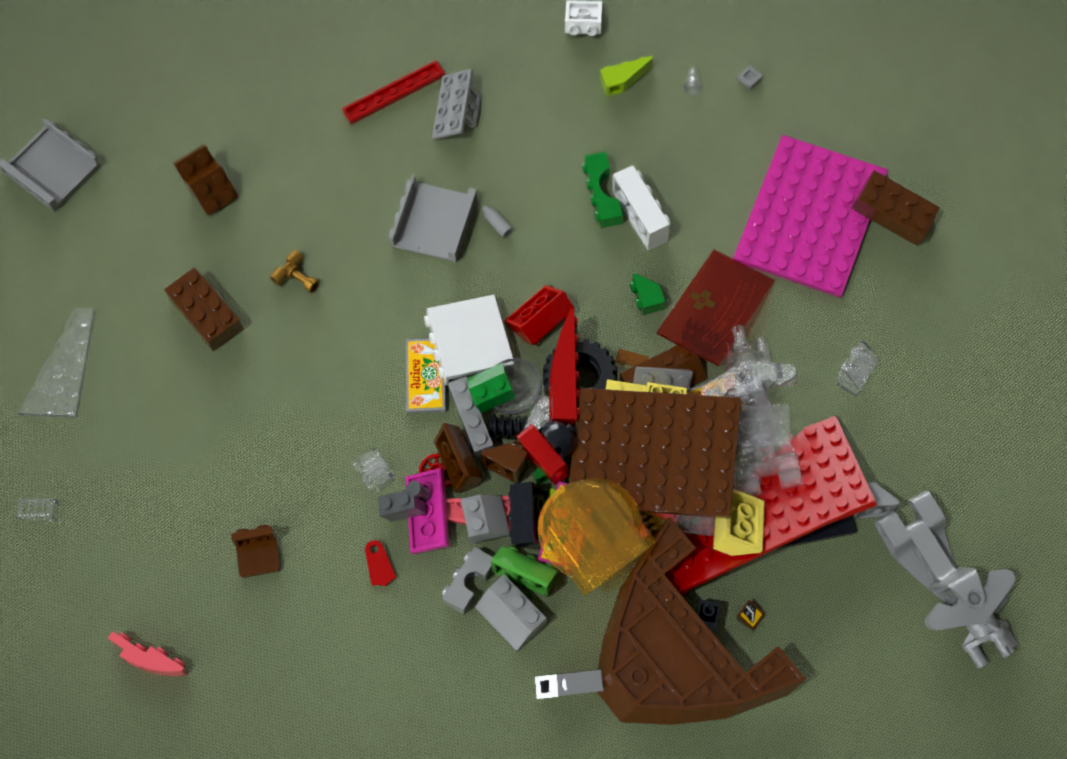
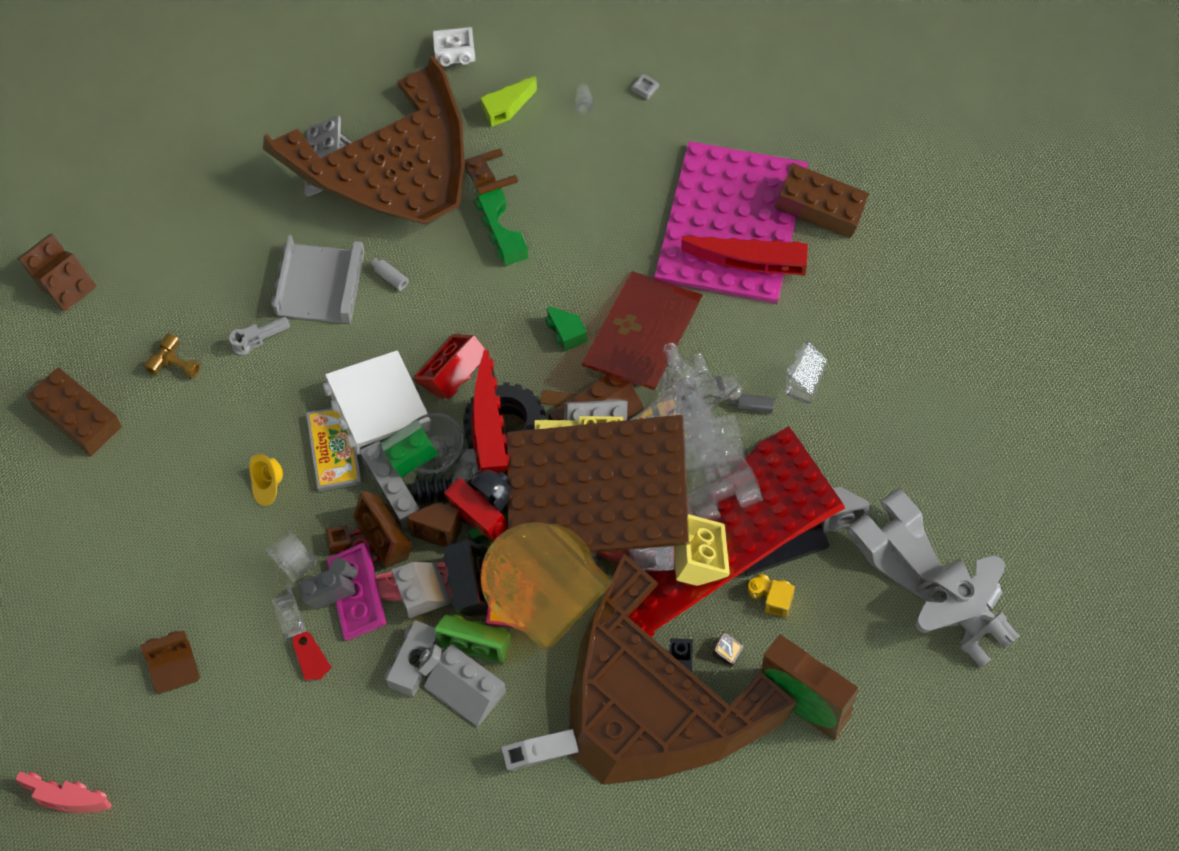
camera: 10 degrees left, 5 degrees down
red tile [342,60,445,125] -> none
white brick [612,165,671,251] -> none
none -> light grey connector [229,317,290,356]
none -> yellow piece [249,454,283,506]
none -> reddish brown piece [262,55,465,224]
none -> clear panel [271,583,306,639]
none -> reddish brown slope [325,525,352,555]
none -> light grey plate [419,644,442,676]
none -> reddish brown plate [465,148,518,195]
none -> red slope [681,235,808,276]
none -> dark grey cylinder [730,393,774,413]
none -> yellow brick [748,574,795,618]
none -> reddish brown tile [761,634,859,741]

